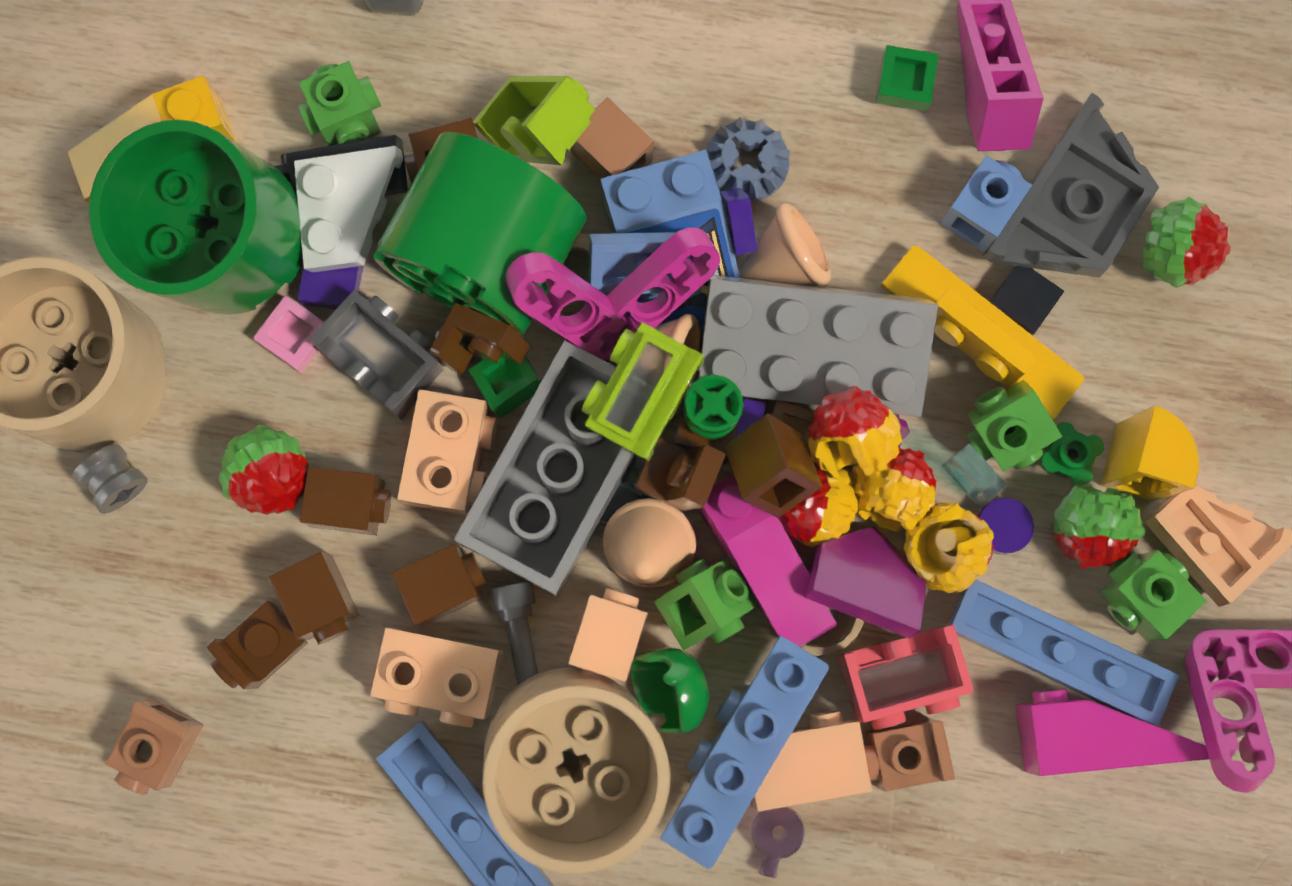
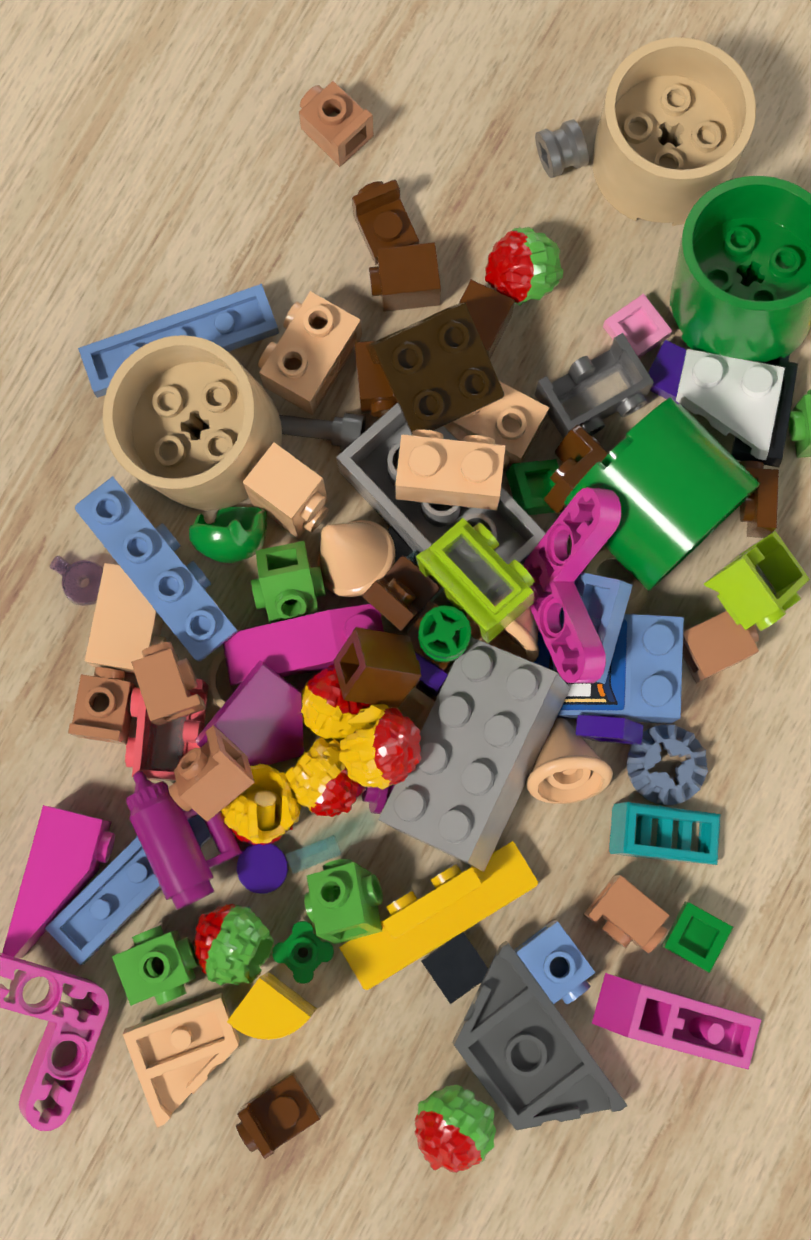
camera: 115 degrees right, 0 degrees up
none -> magenta piece [126,771,242,910]
none -> nougat brick [131,642,206,726]
none -> nougat brick [168,725,255,822]
none -> reddish brown bracket [236,1072,321,1159]
none -> dark brown bracket [366,303,504,435]
none -> light nougat brick [395,430,505,510]
none -> nougat brick [583,875,670,954]
none -> teal slope [609,802,721,865]

